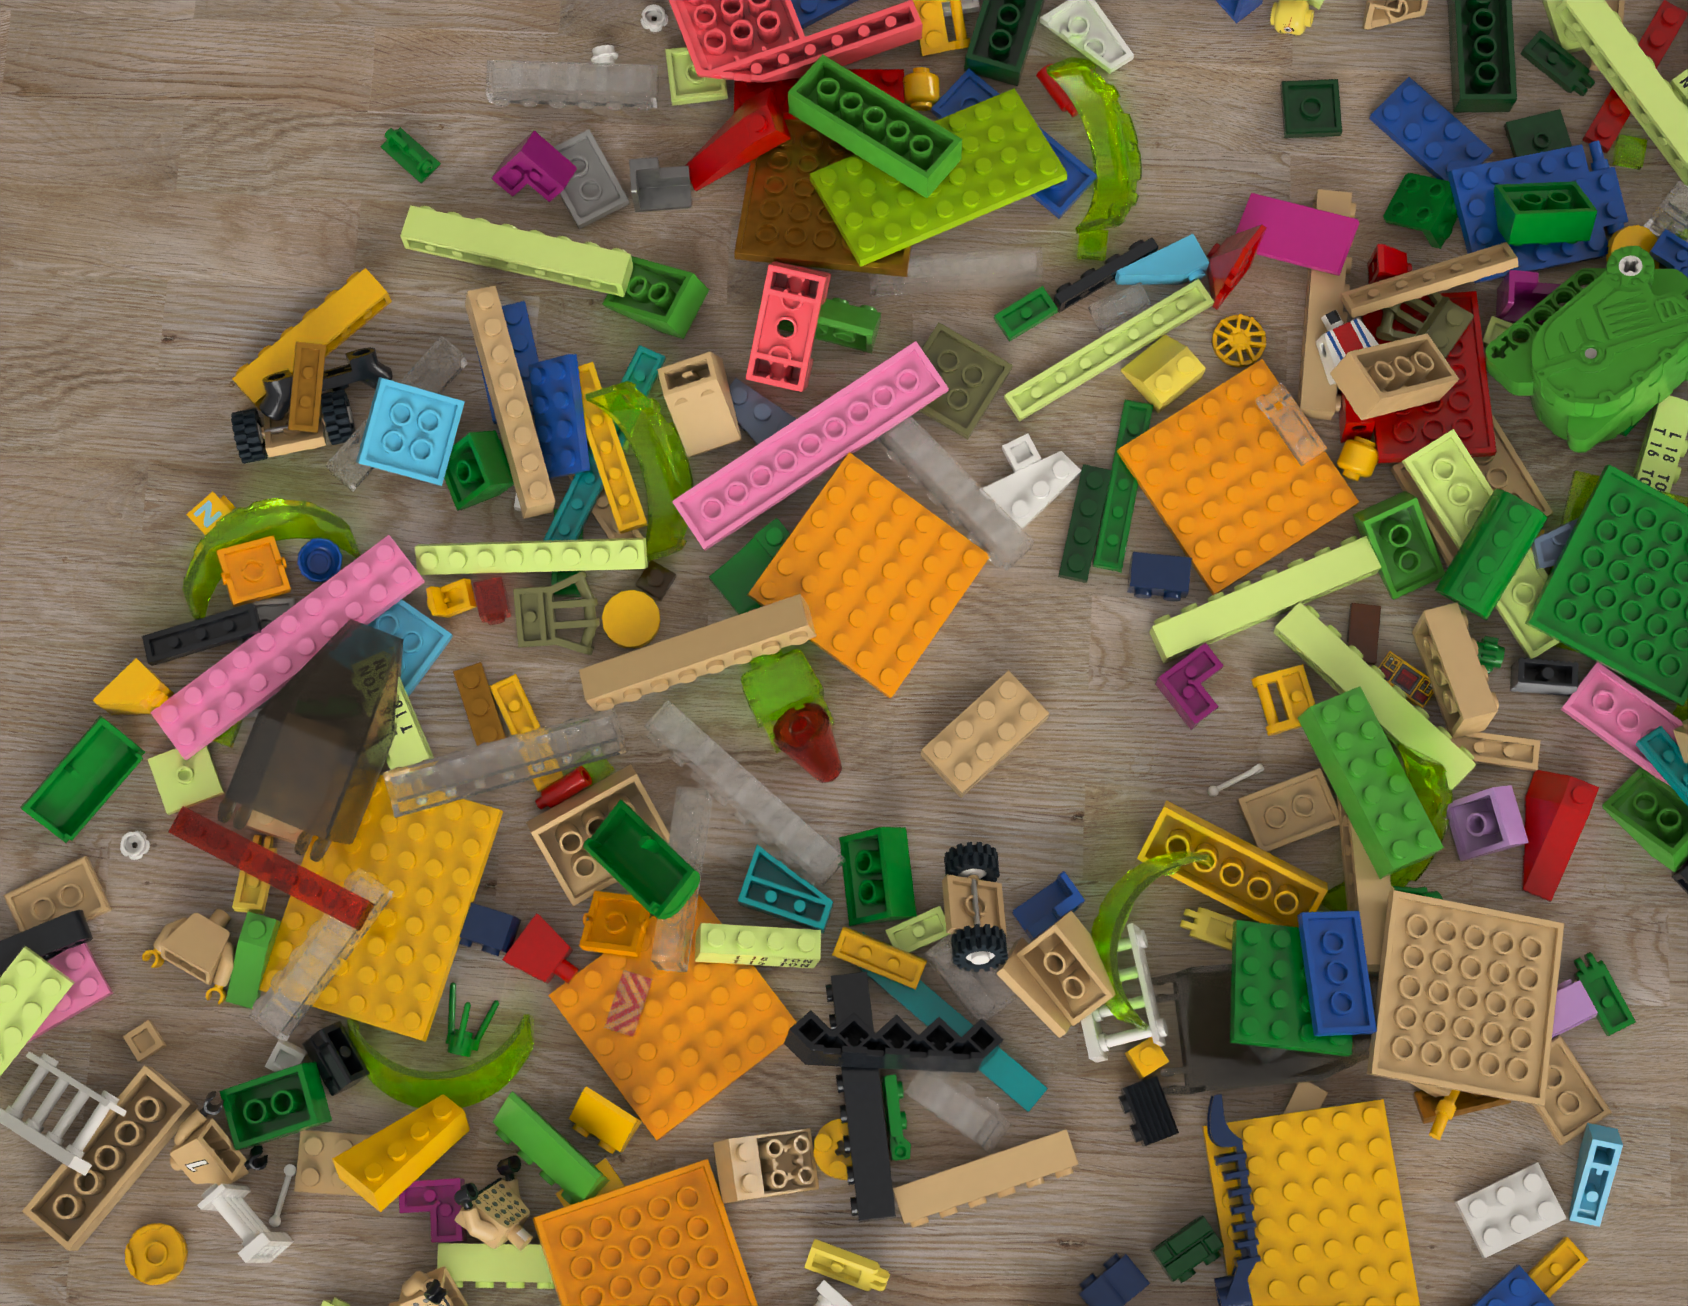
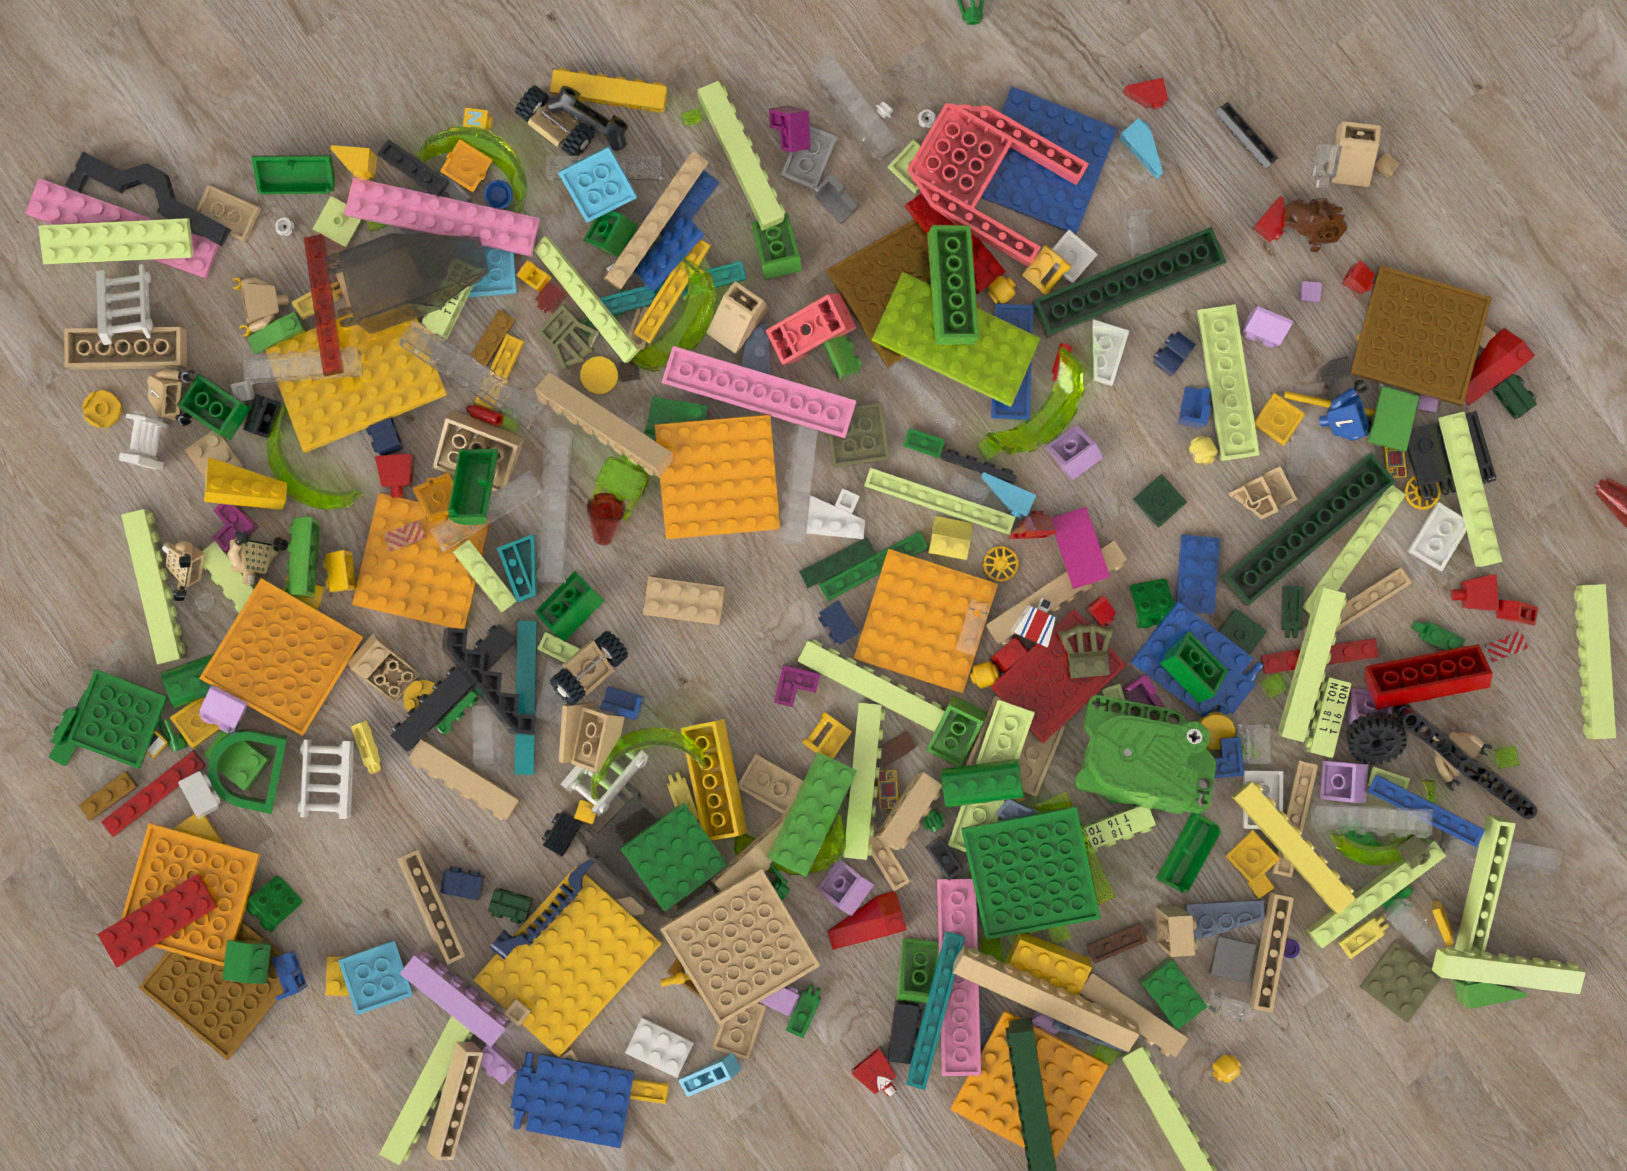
camera: 45 degrees right, 10 degrees up
tan tile [123,1020,167,1062] -> none
white hinge [269,1164,297,1227] -> none
pearl gold plate [288,341,326,433] -> none
green hinge [380,127,441,184] -> none
green plant [445,982,499,1057] -> none
red wedge [685,87,791,191] -> none
yellow tile [832,926,927,990] -> none
white hinge [1207,763,1264,797] -> none
blue plate [1297,911,1377,1036] -> none
tan brick [1330,333,1459,420] -> none
tan plate [1341,242,1518,318] -> none
none -> clear neon green plate [681,108,702,126]
none -> lavender slope [1046,424,1103,481]

